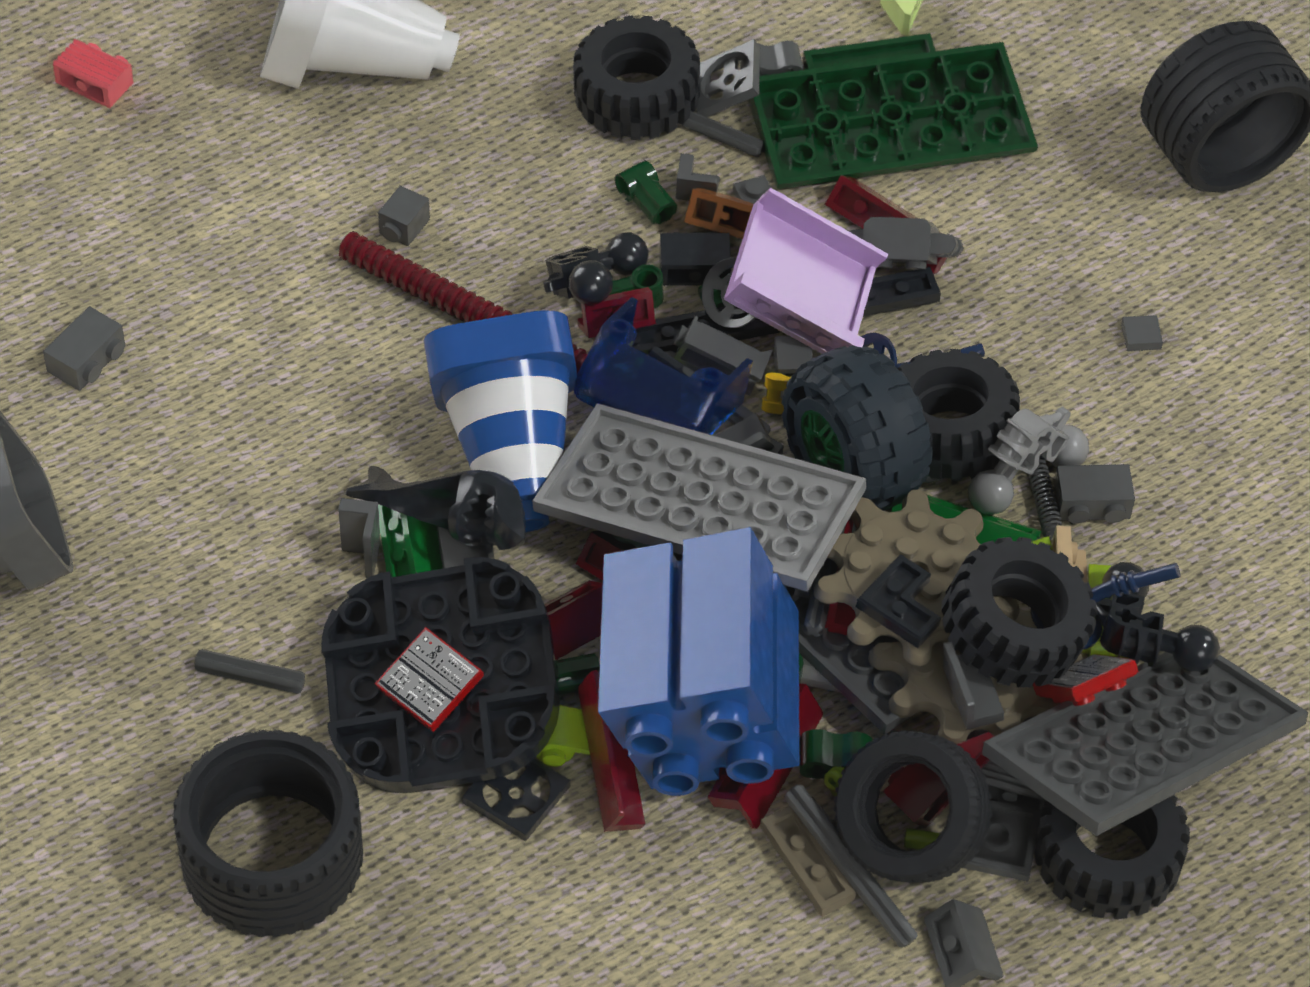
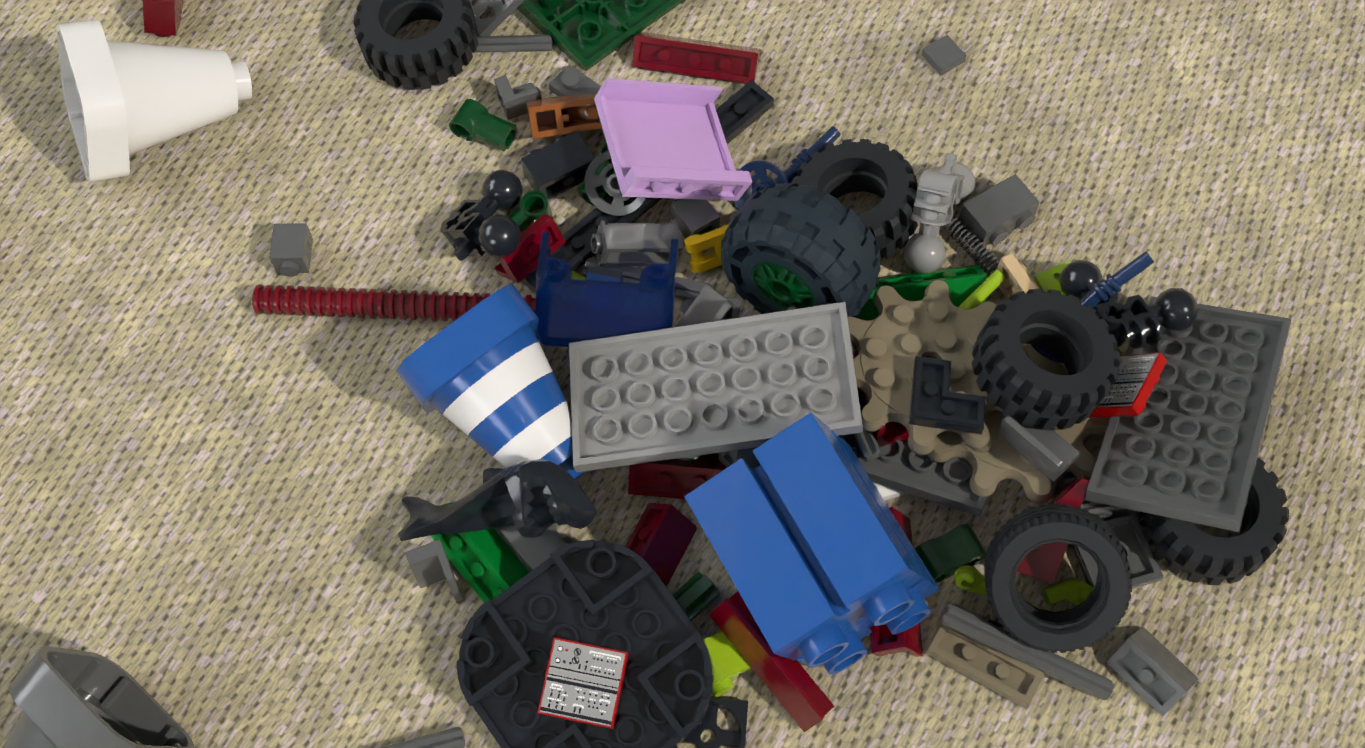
camera: 25 degrees left, 10 degrees up
dark grey brick [43,306,126,391] -> none
dark grey hinge [848,217,964,270] -> none

